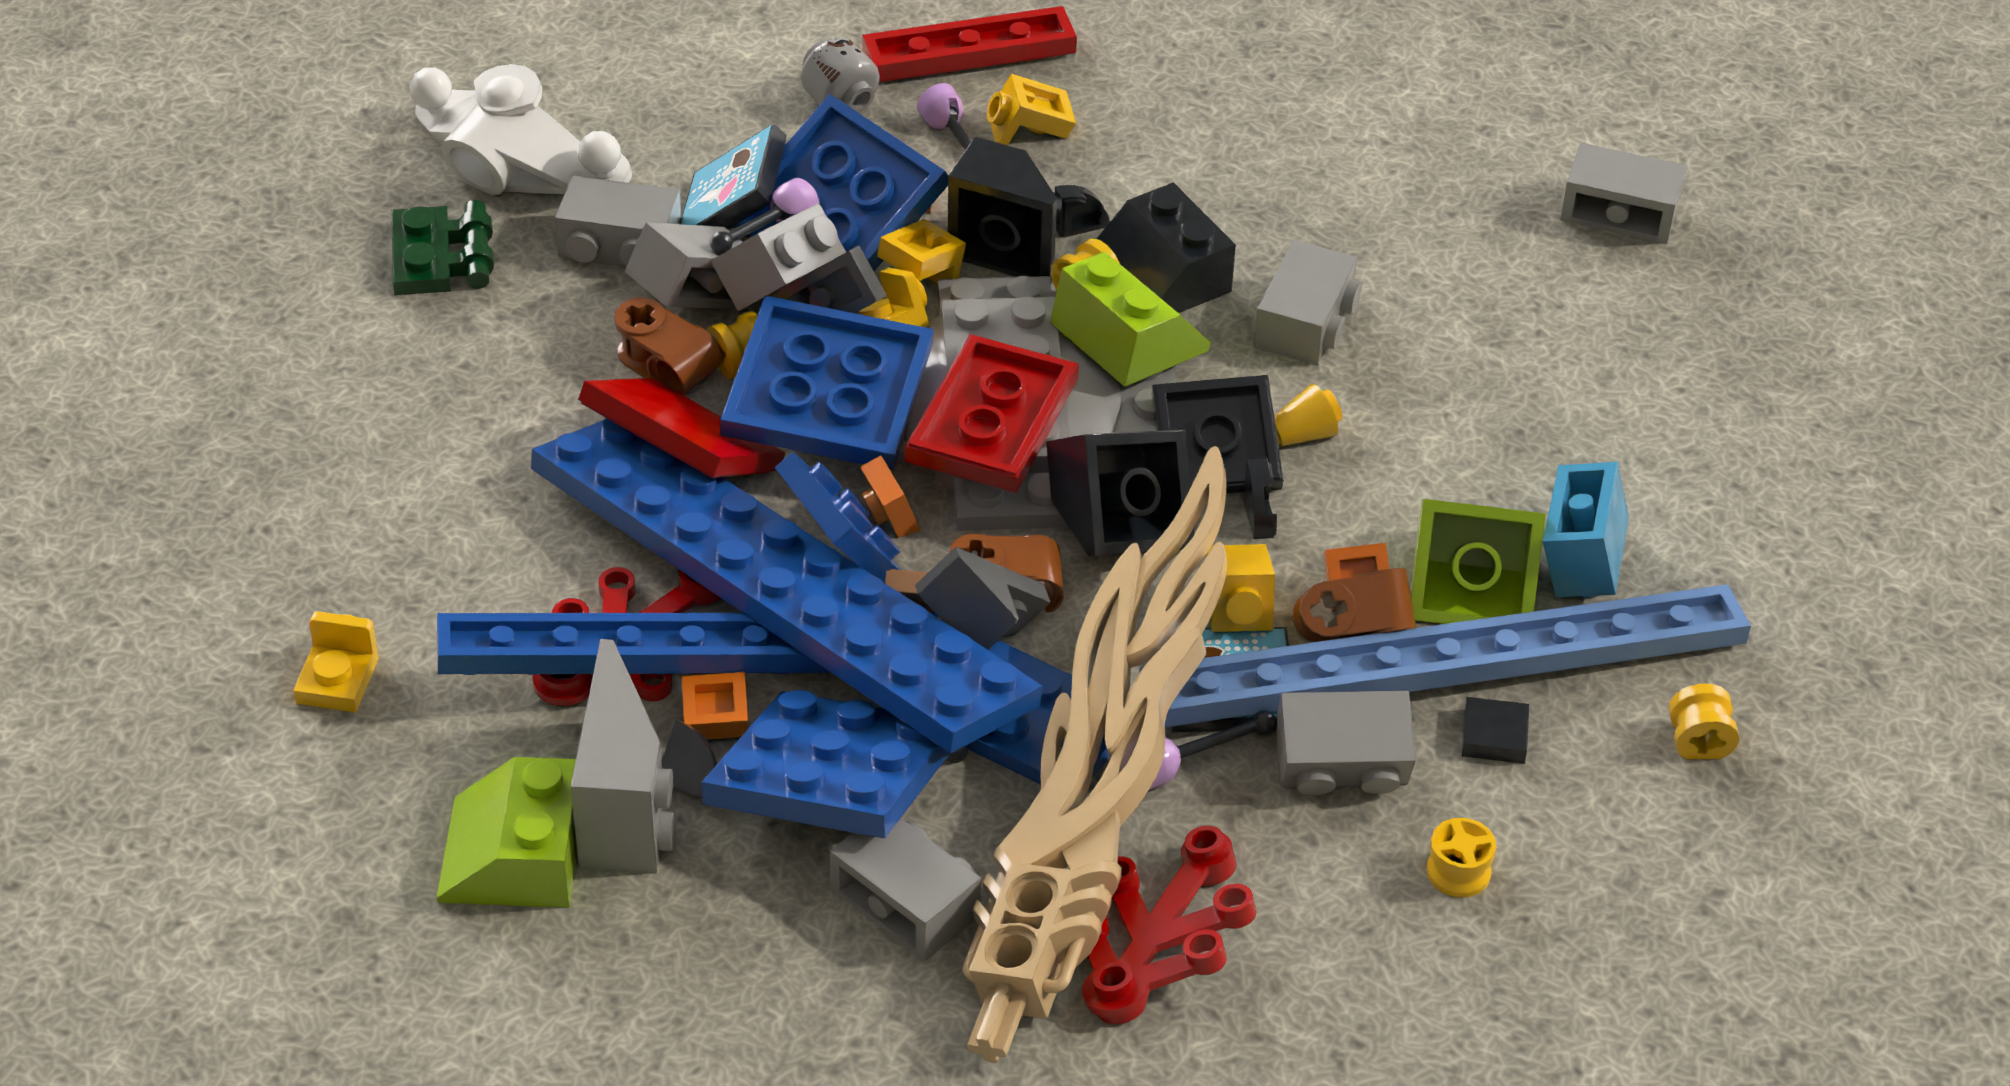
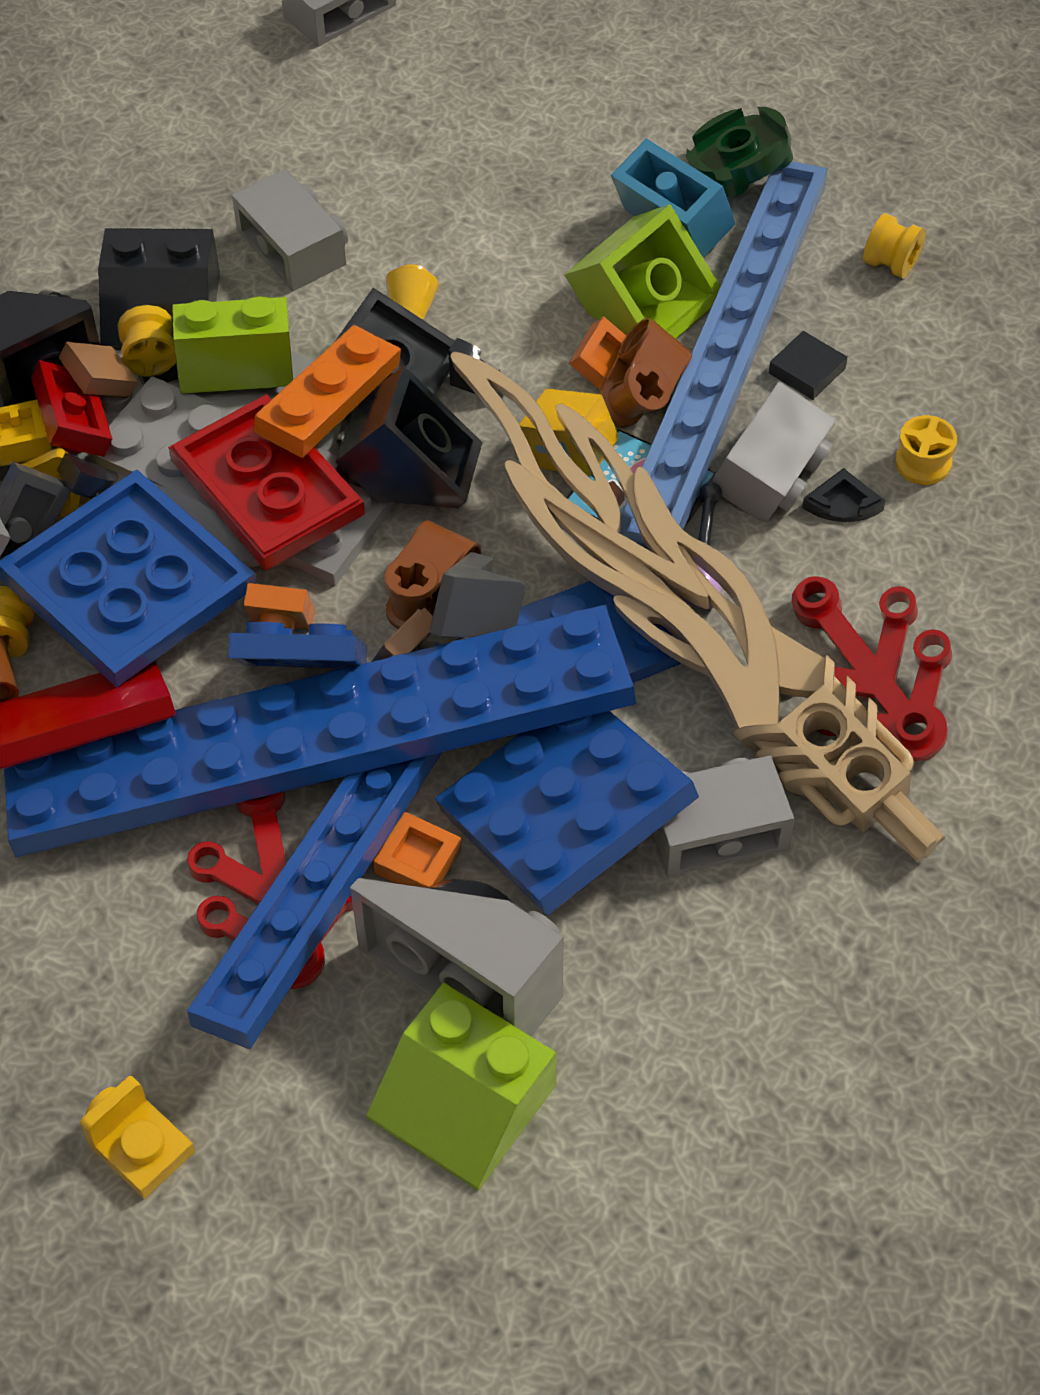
camera: 55 degrees left, 10 degrees up
none -> red plate [31,360,113,457]
none -> black tile [56,453,119,499]
none -> medium nougat tile [59,342,138,397]
none -> orange plate [254,325,401,458]
none -> dark green plate [686,107,793,197]
none -> black tile [802,468,885,522]

